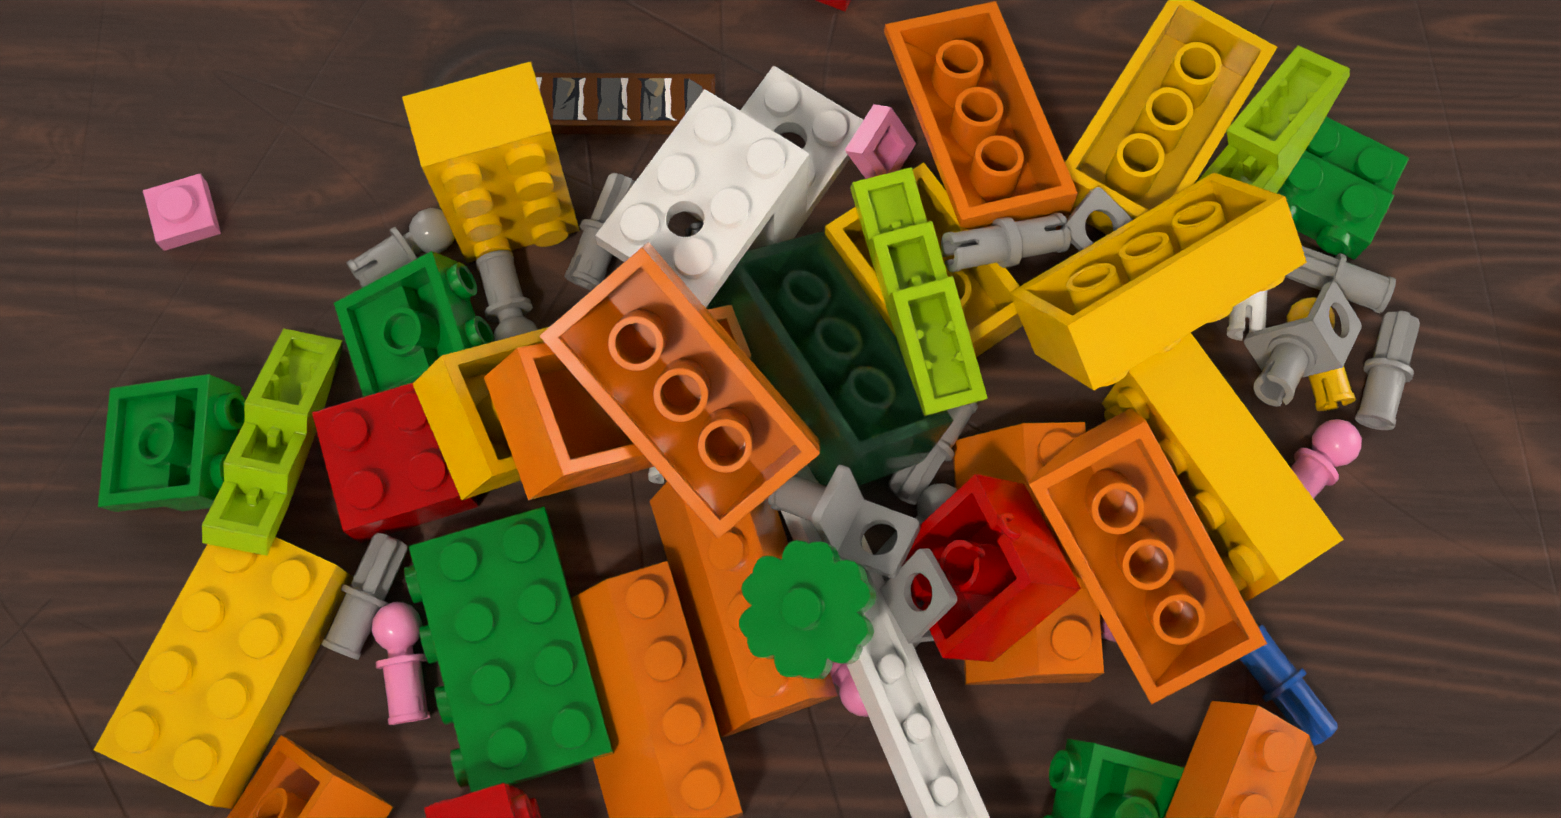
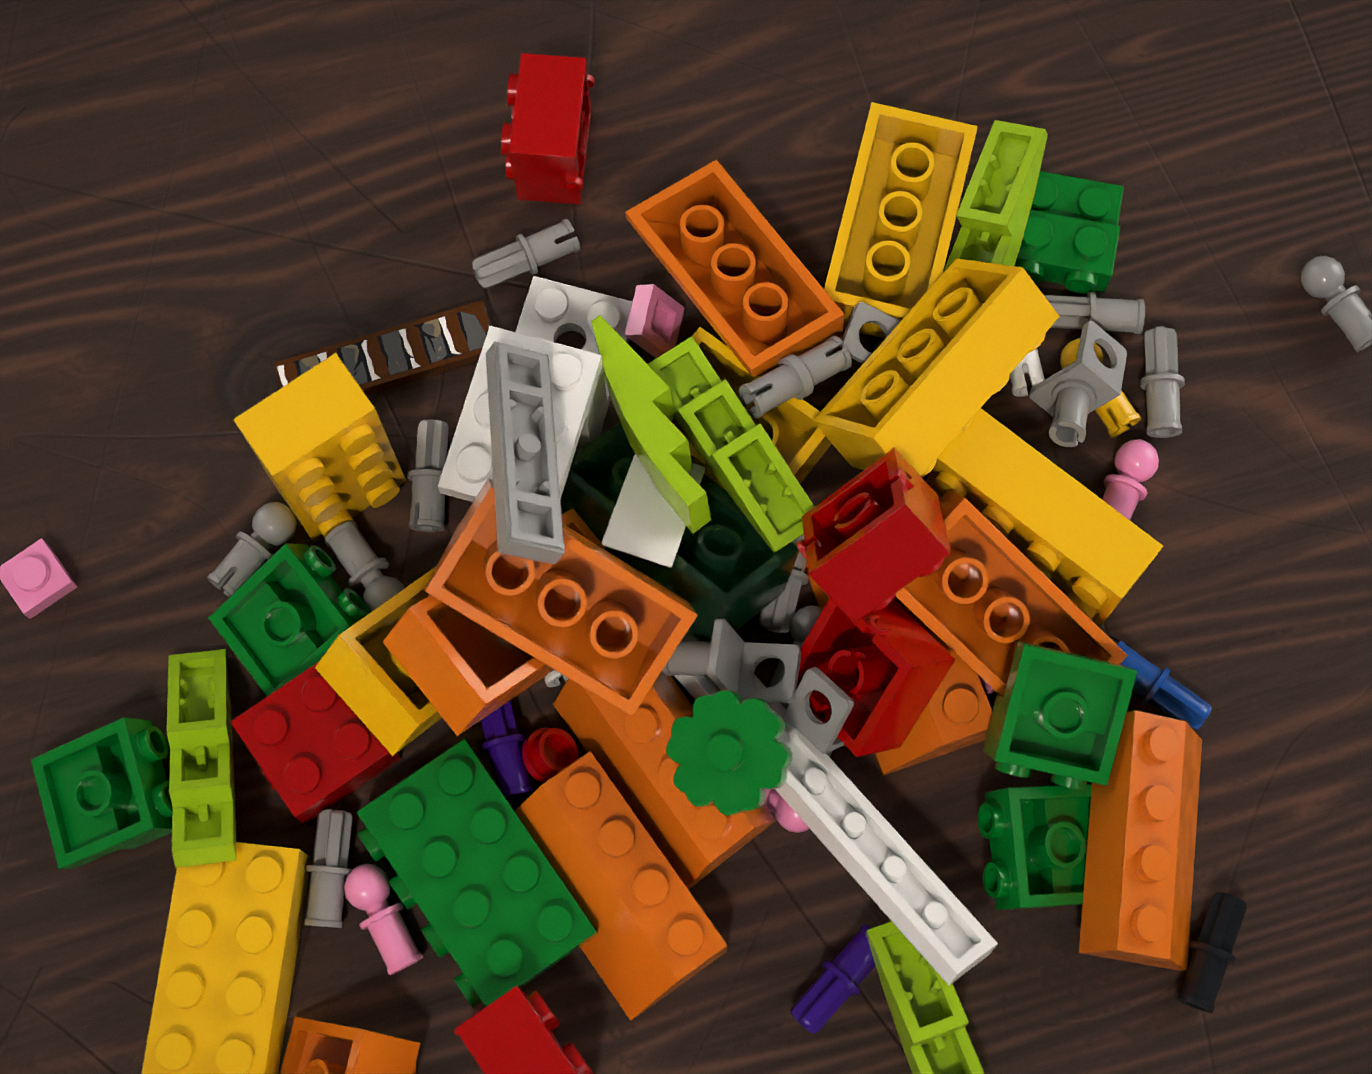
camera: 15 degrees left, 0 degrees up
none -> light grey axle [472,219,580,289]
none -> dark purple axle [481,700,534,800]
none -> light grey plate [486,341,565,564]
none -> red plate [522,728,578,784]
none -> lime slope [591,315,711,534]
none -> white sticker [601,454,706,568]
none -> red brick [796,448,951,623]
none -> green plate [983,641,1137,790]

